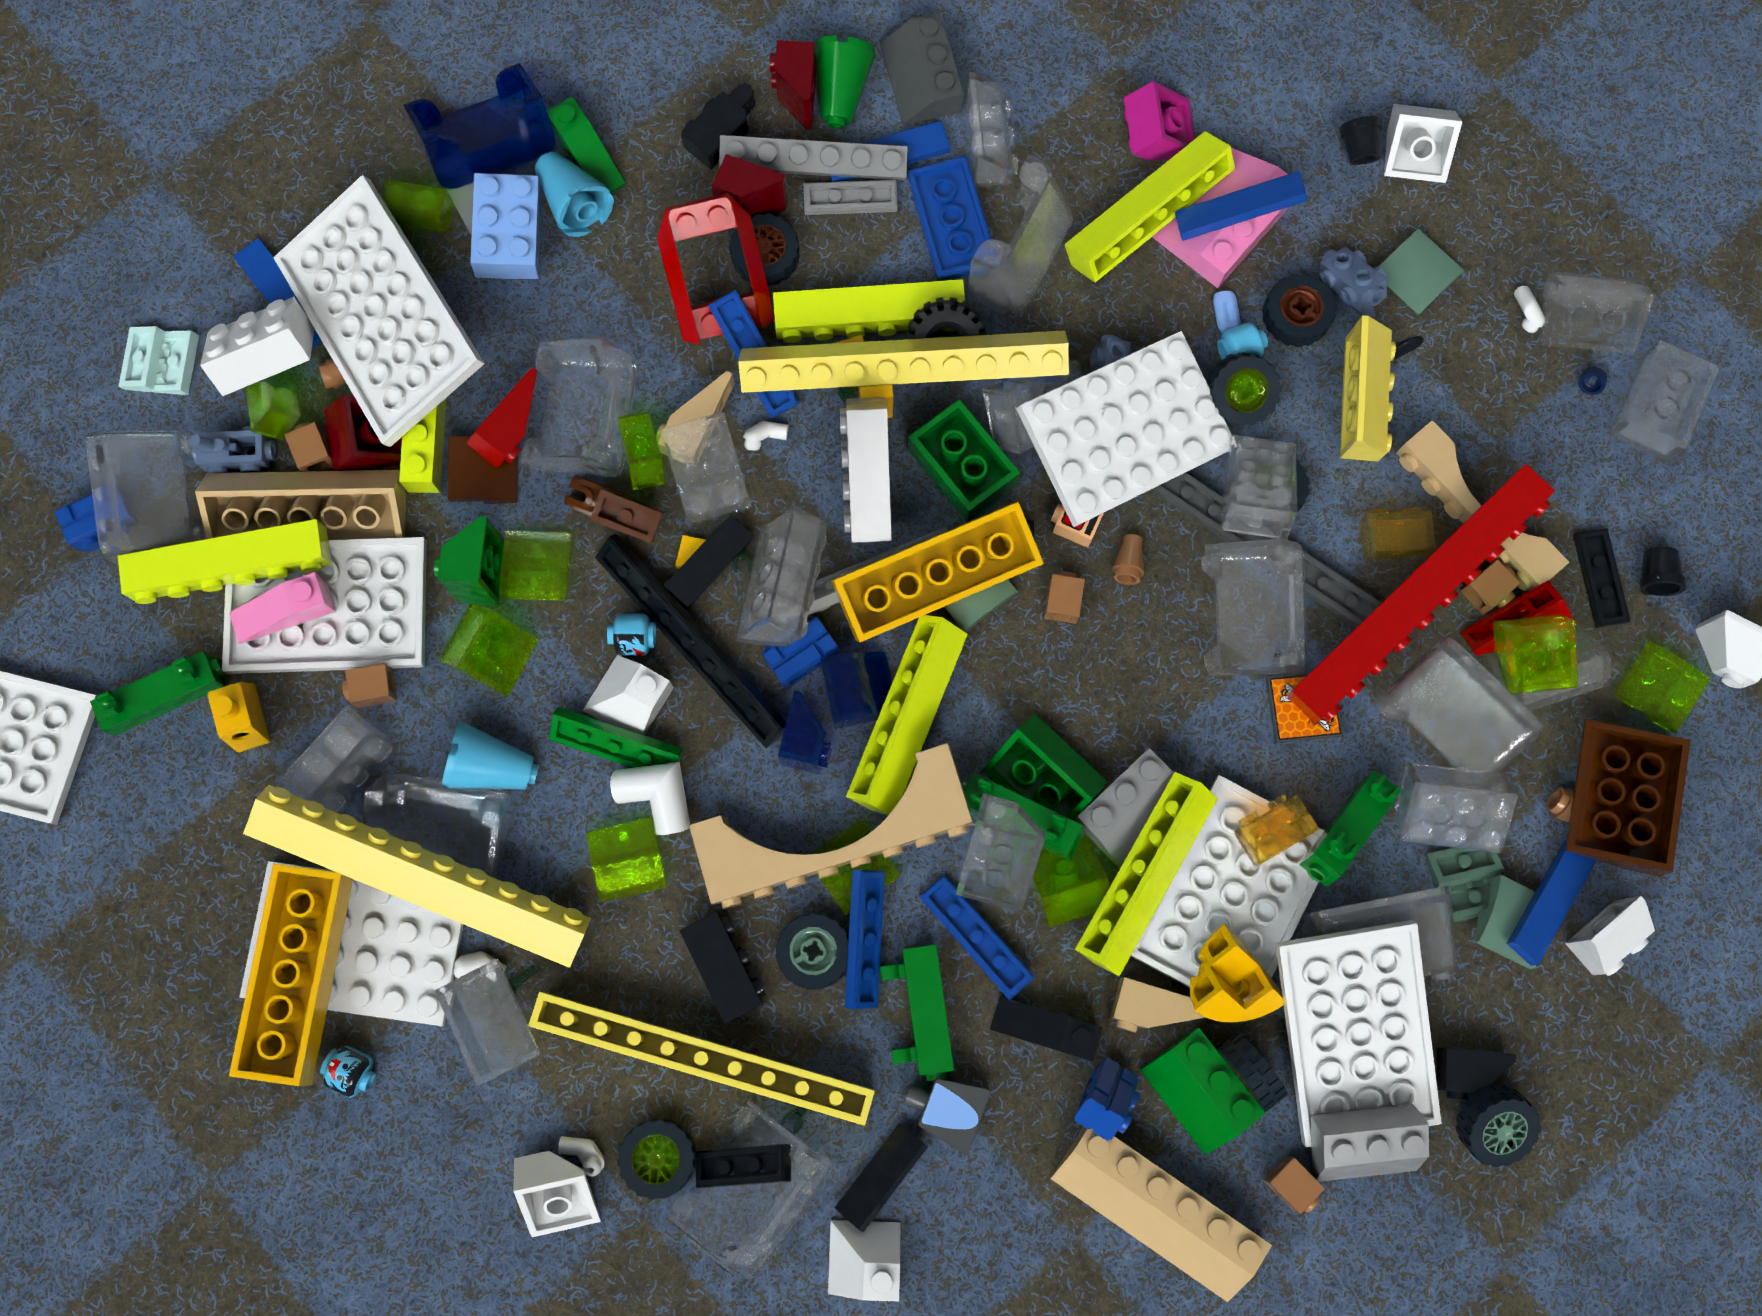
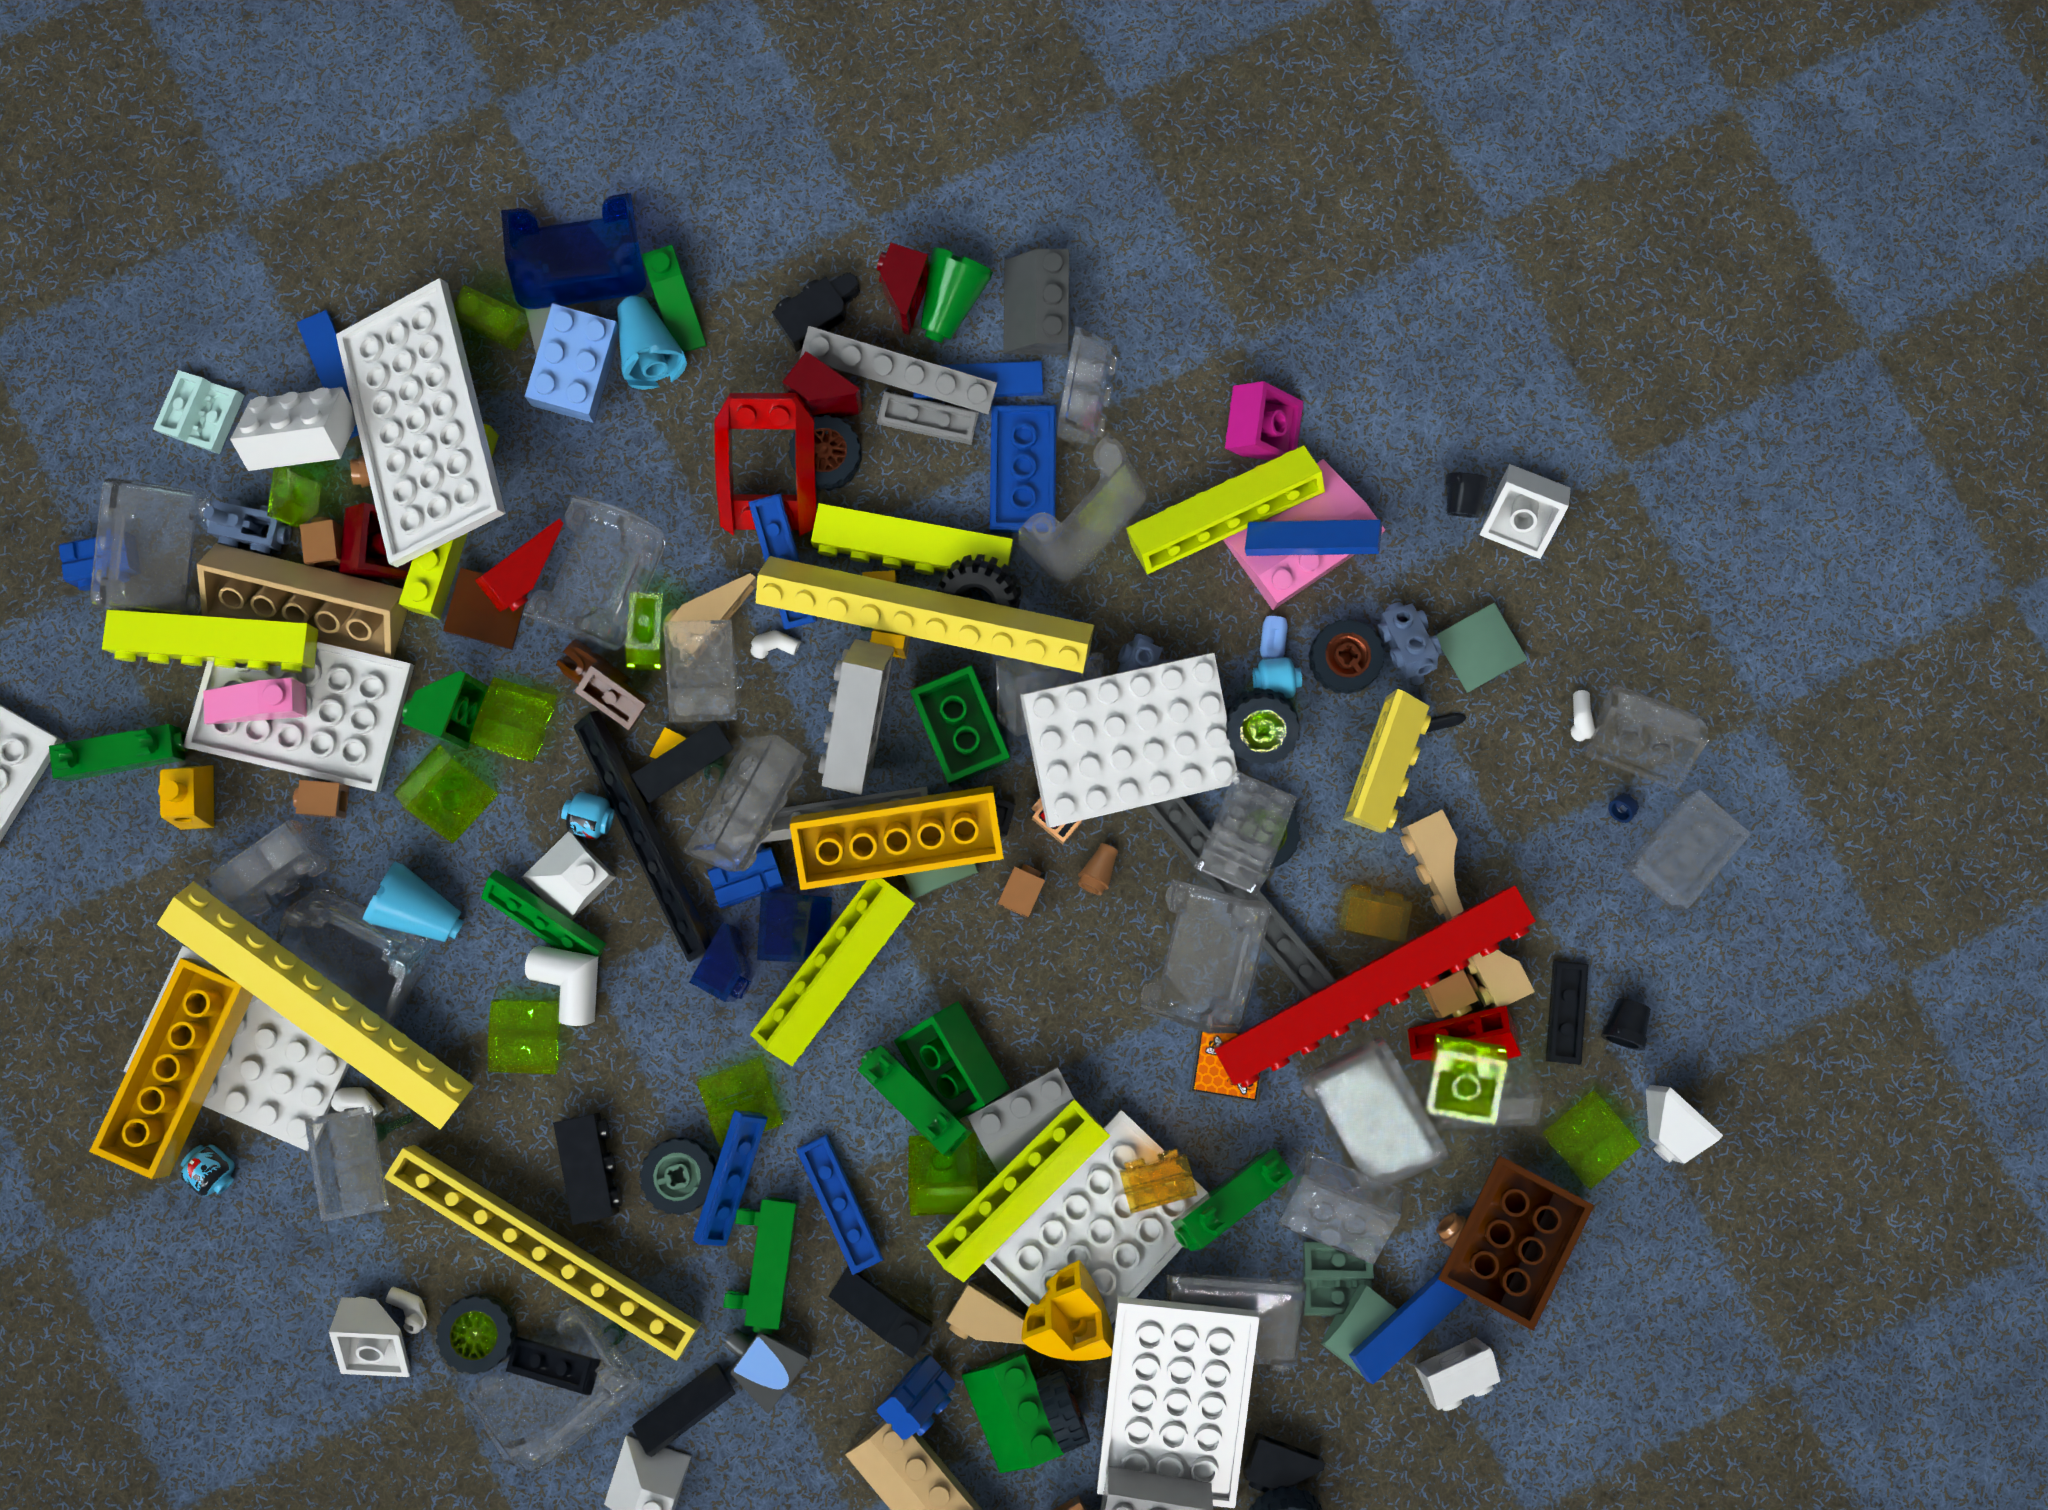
camera: 15 degrees right, 5 degrees up
tan arch [689,743,974,909] -> none
clear slope [955,794,1046,912] -> none

